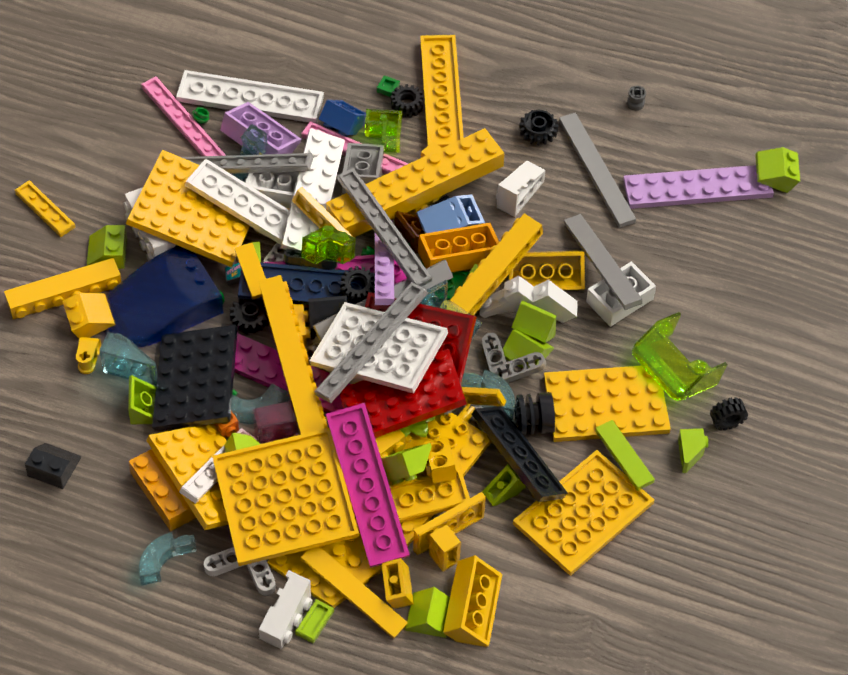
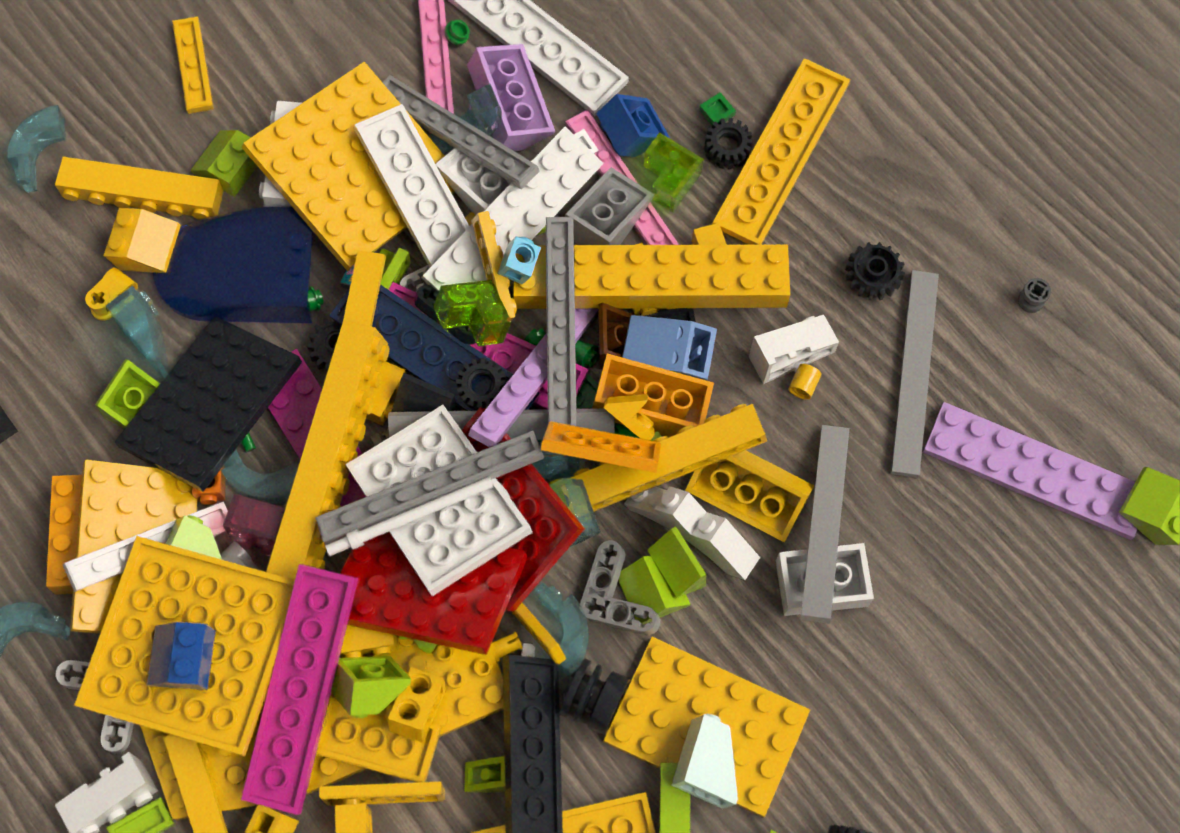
camera: 30 degrees right, 15 degrees up
clear neon green windscreen [632,312,728,401] -> none
none -> blue slope [147,622,216,690]
none -> white bar [325,477,494,556]
none -> medium azure brick [497,236,541,284]
none -> light orange tile [541,421,661,473]
none -> yellow slope [604,394,655,440]
none -> light aqua slope [672,714,738,809]
none -> yellow beam [788,364,822,400]

